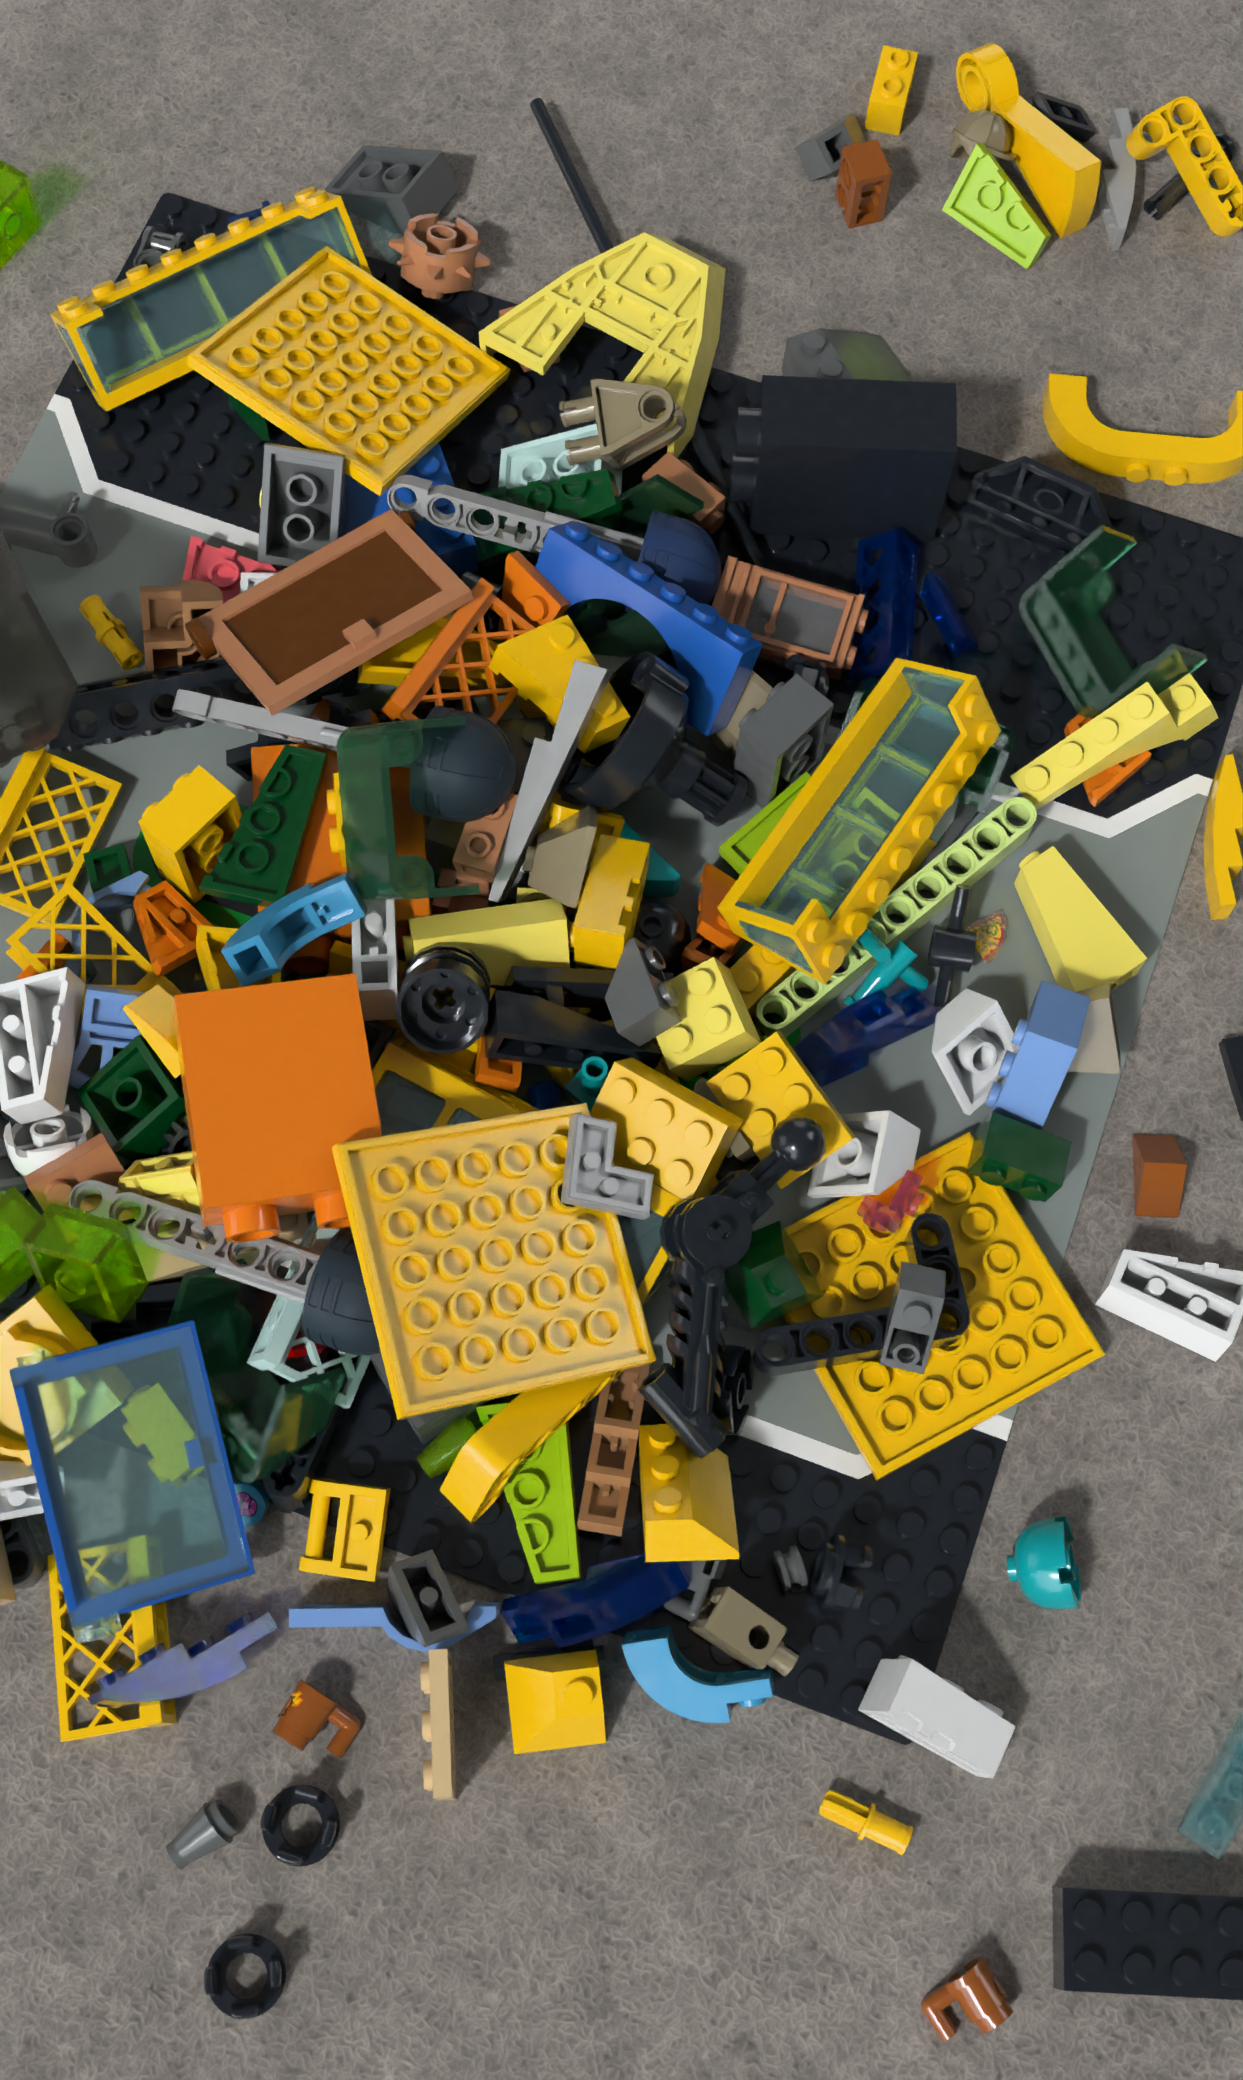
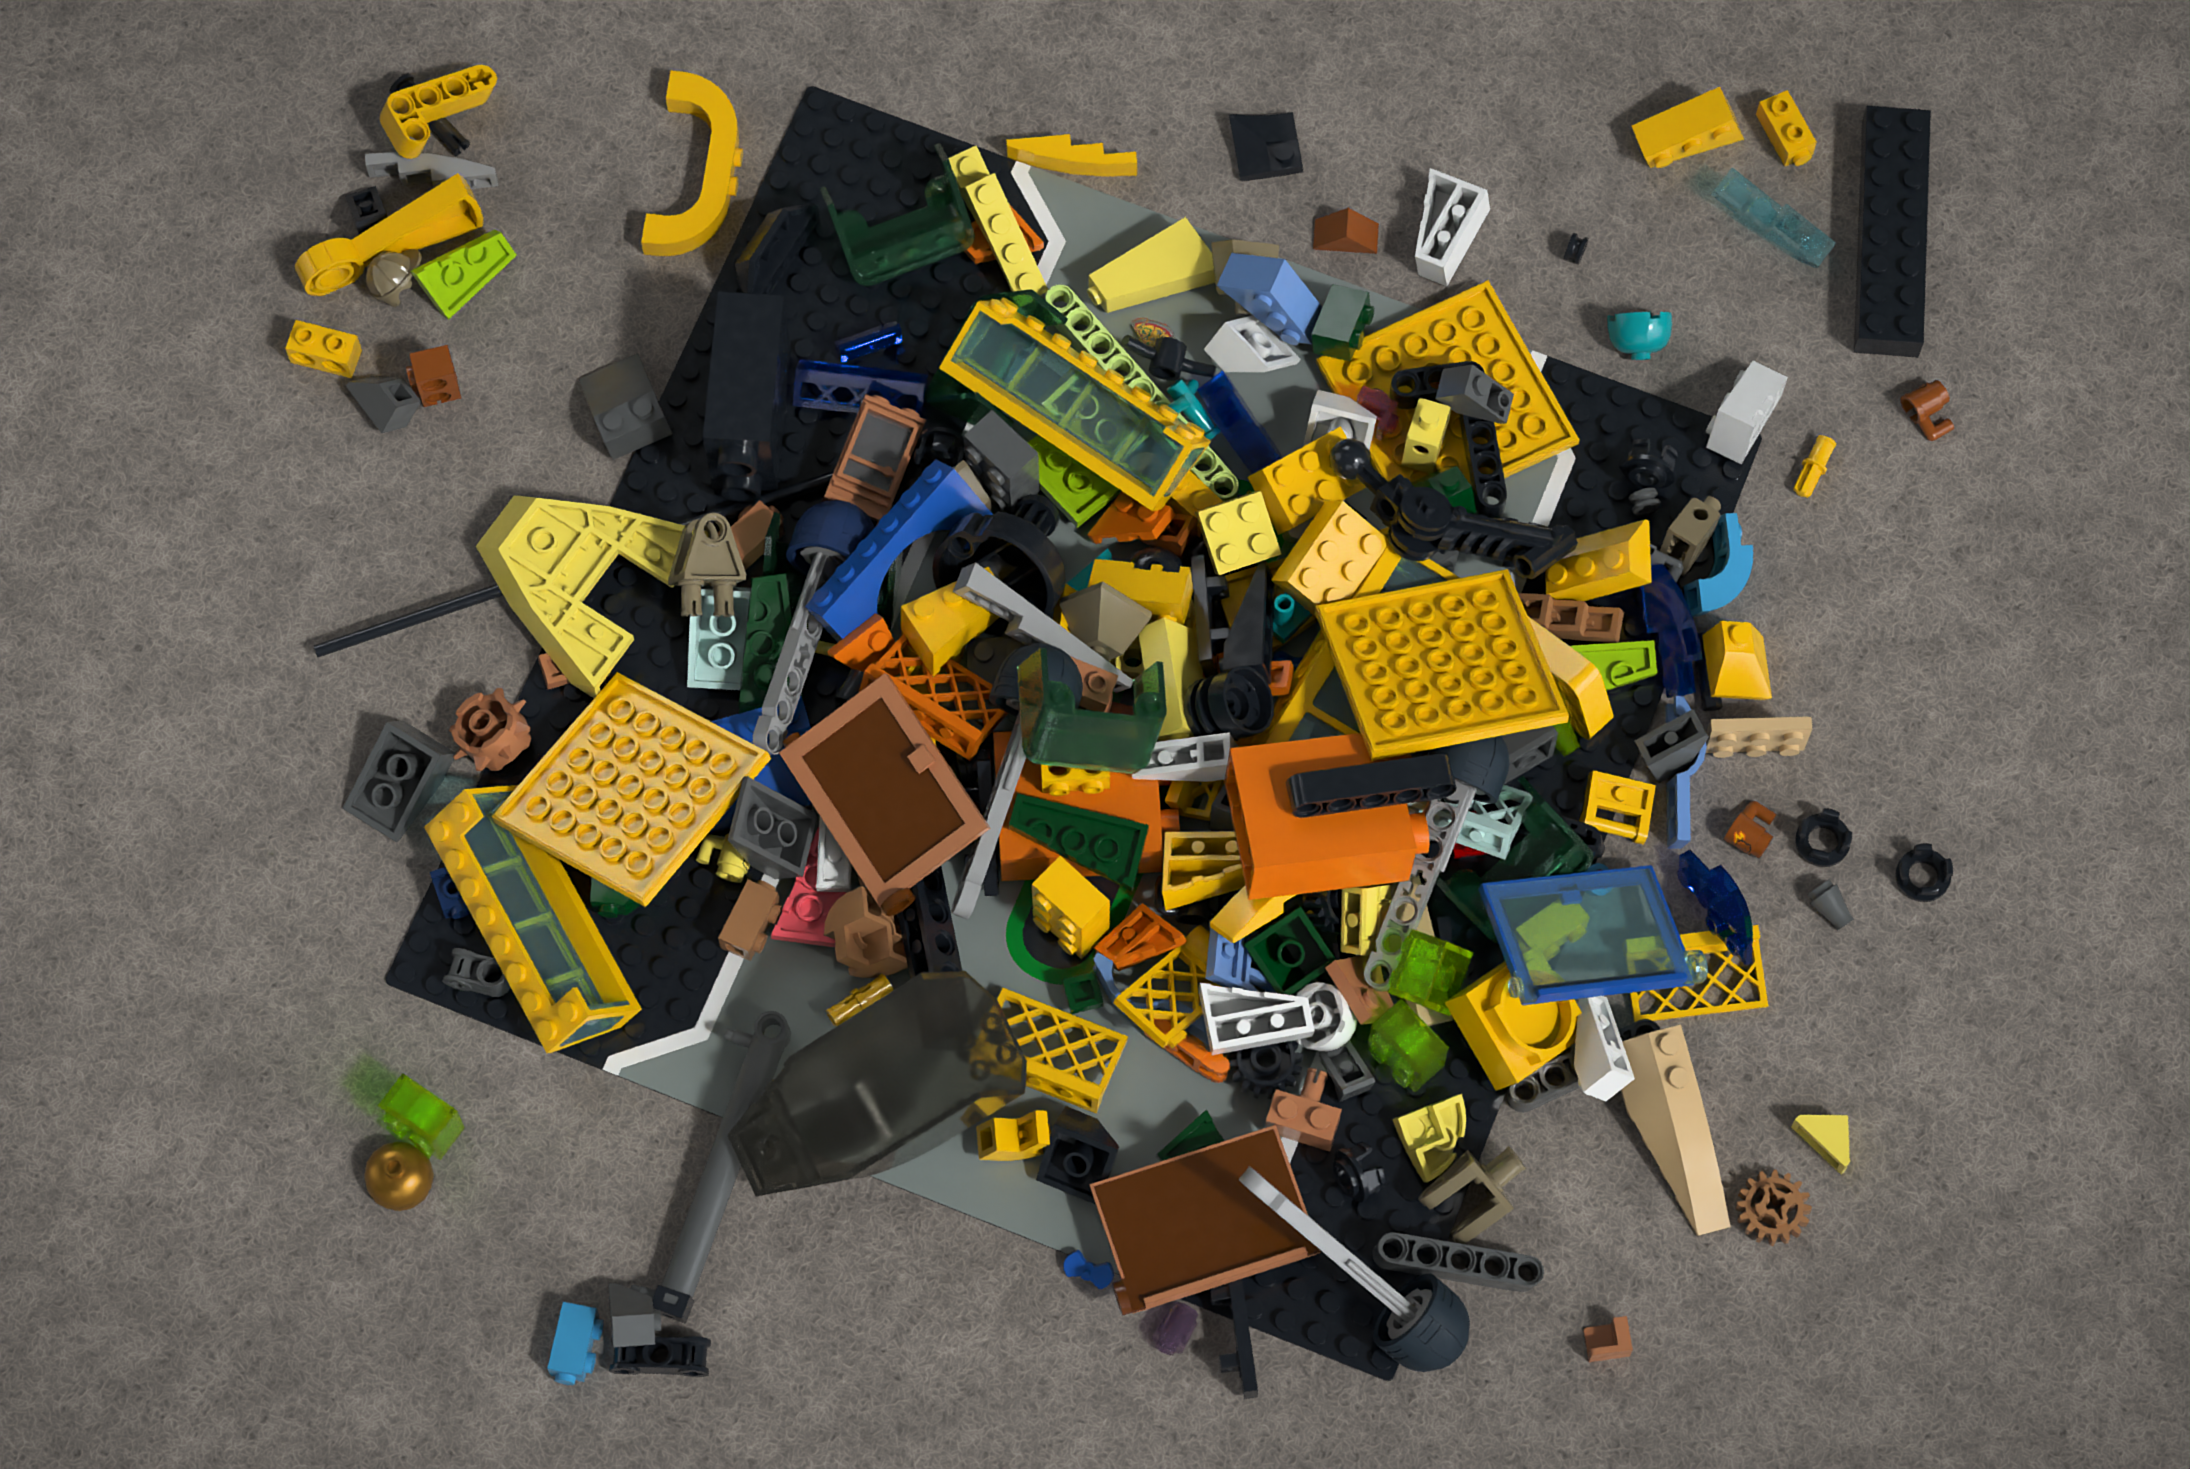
camera: 85 degrees left, 0 degrees up
dark azure arch [221,873,368,987] -> none
light grey tile [561,1113,654,1220] -> none
dark grey slope [605,937,682,1047] -> none
none -> medium nougat brick [718,880,782,961]
none -> black beam [1286,754,1457,818]
none -> light yellow torso [1401,398,1451,474]
none -> black bush [1564,233,1589,265]

